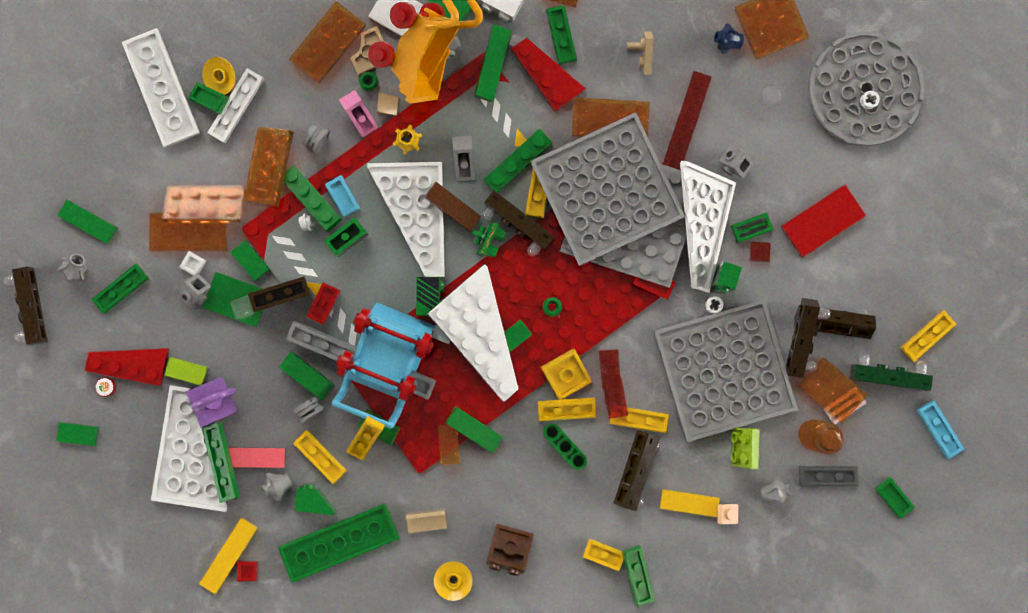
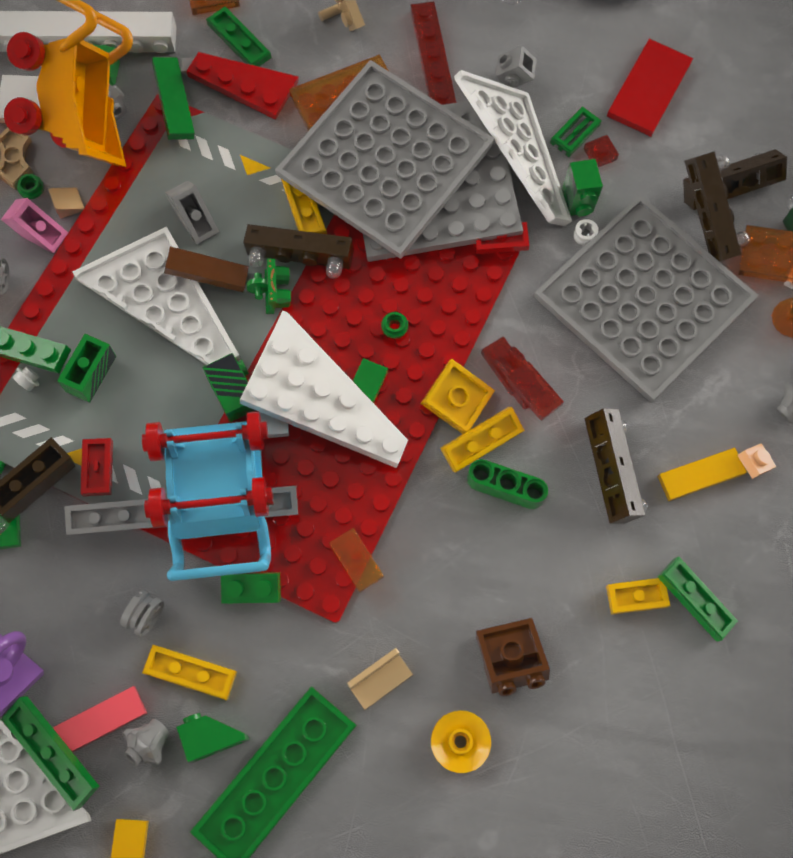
camera: 30 degrees left, 15 degrees down
green beam [279,351,335,400] -> none
medium azure tile [325,175,360,218] -> none
yellow tile [346,416,385,461] -> none
yellow rock [393,125,422,155] -> none
green tile [445,407,503,453] -> none
green plate [483,128,553,193] -> none
yellow tile [609,405,669,433] -> none
lime plate [730,428,759,469] -> none

